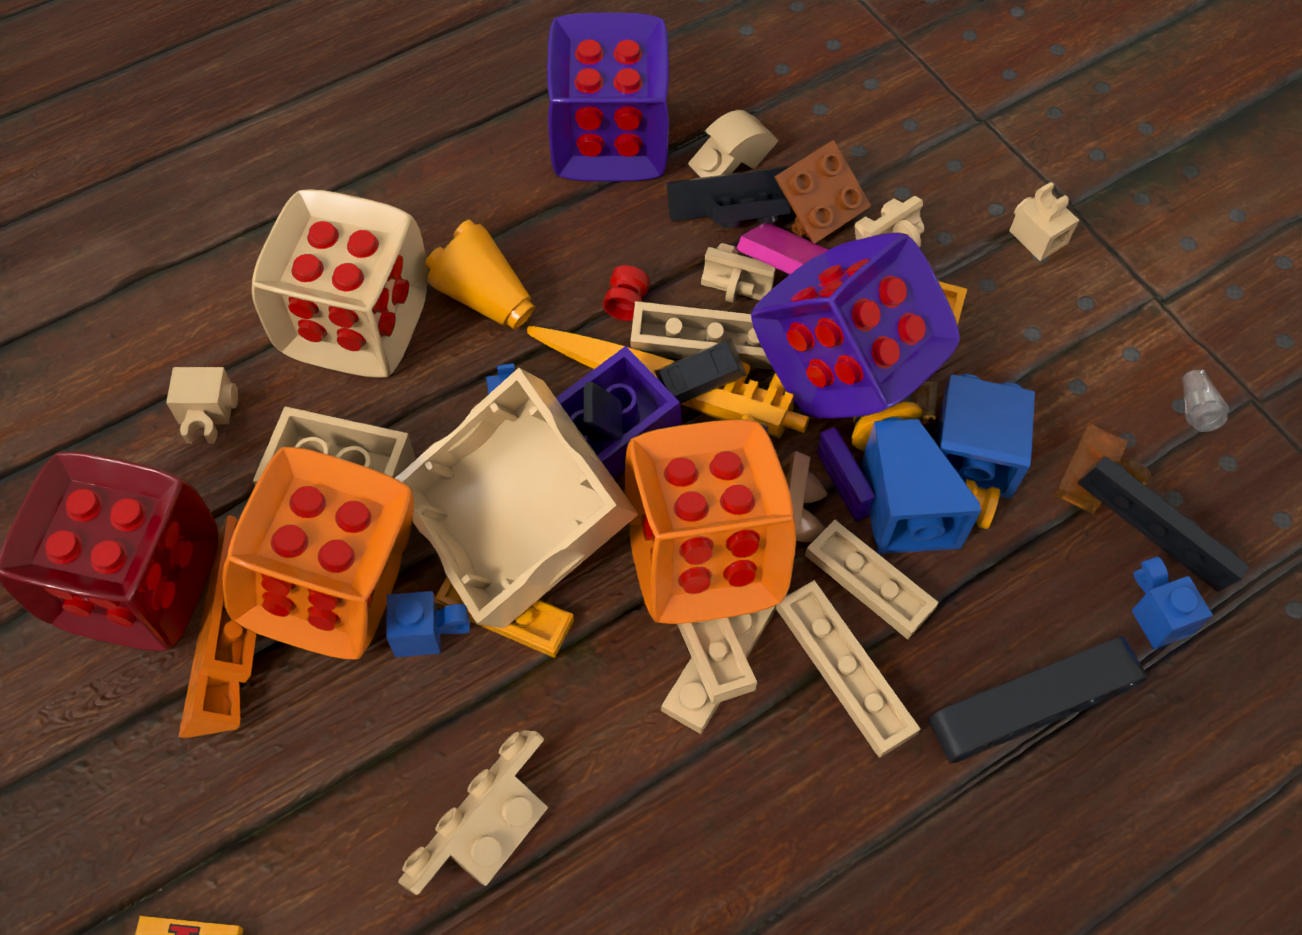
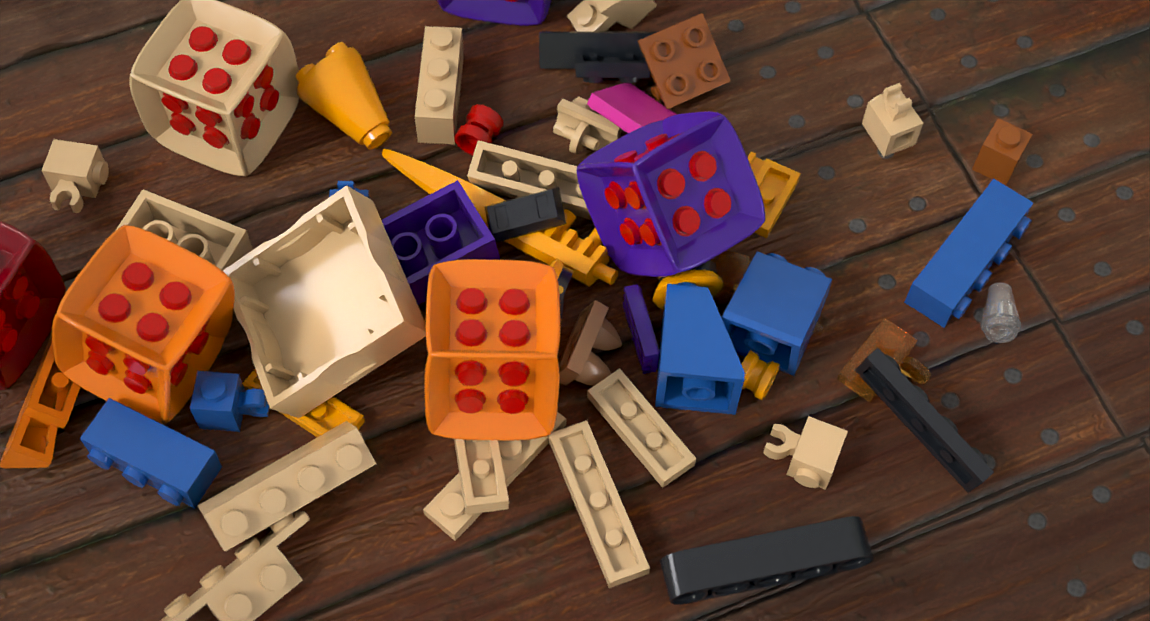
camera: 10 degrees right, 0 degrees up
black slope [584,382,623,442] -> none
tan hips [855,196,924,248] -> none
blue brick [1131,556,1213,649] -> none
none -> blue brick [80,398,222,508]
none -> tan brick [198,421,376,552]
none -> tan brick [415,26,464,144]
none -> tan brick [763,416,848,490]
none -> blue brick [904,179,1033,328]
none -> dark orange brick [972,118,1033,186]

